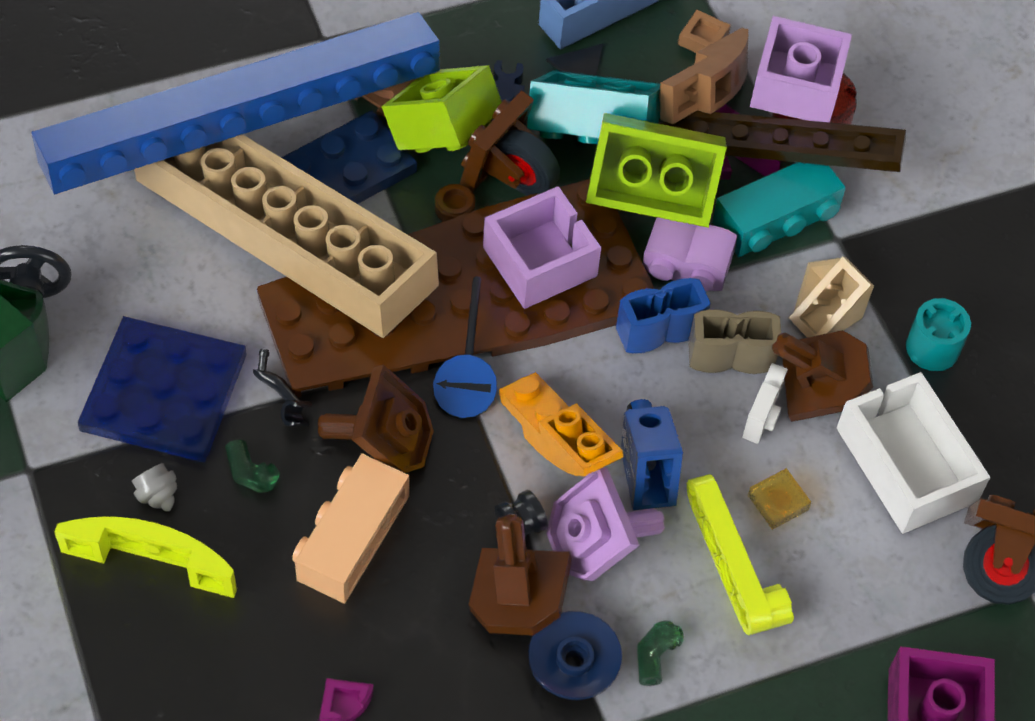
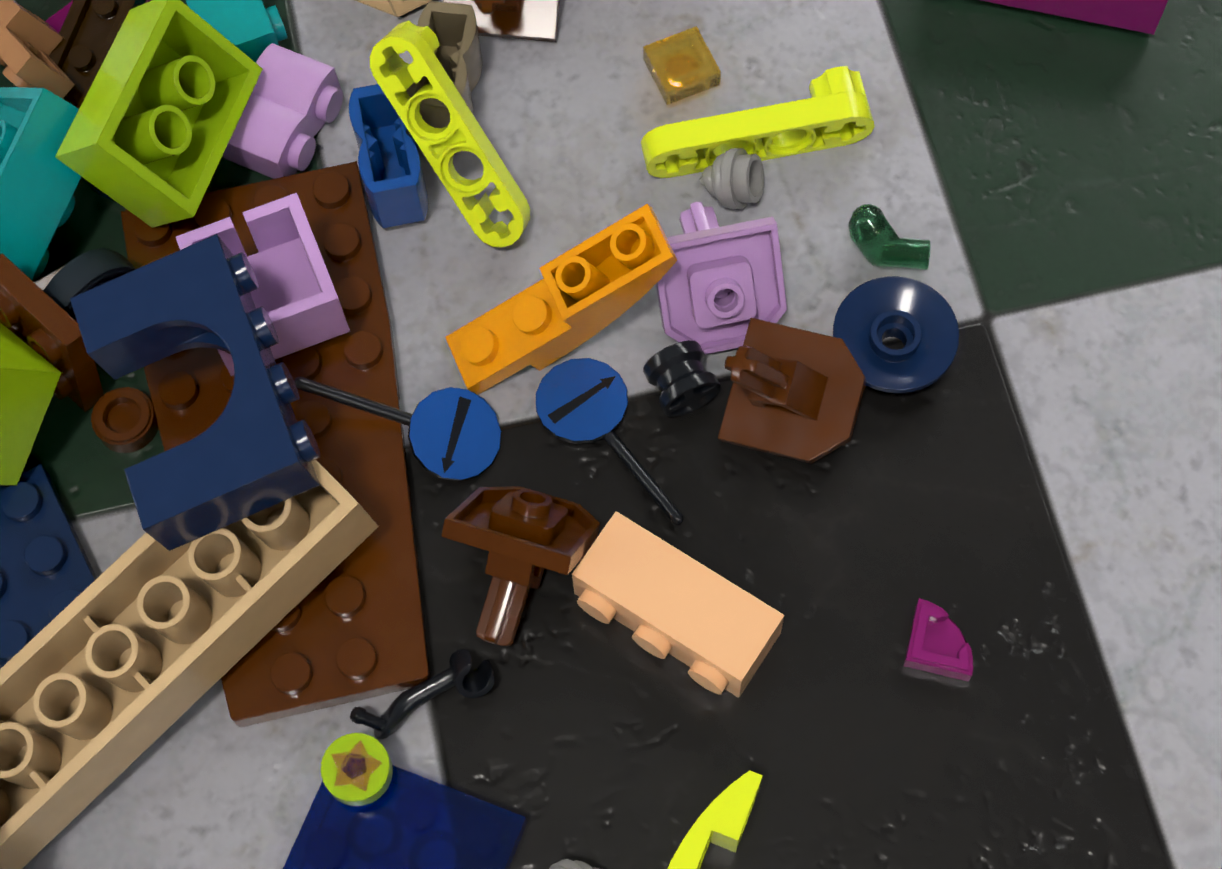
camera: 75 degrees left, 10 degrees up
clear green arm [225,440,279,493] -> none
blue torso [621,399,683,511] -> none
white plate [742,363,788,444] -> none
none -> dark blue arch [70,234,320,551]
none -> lime tile [321,733,393,806]
none -> neon yellow beam [370,20,530,247]
none -> blue piece [536,358,683,525]
none -> light grey plate [699,148,764,209]

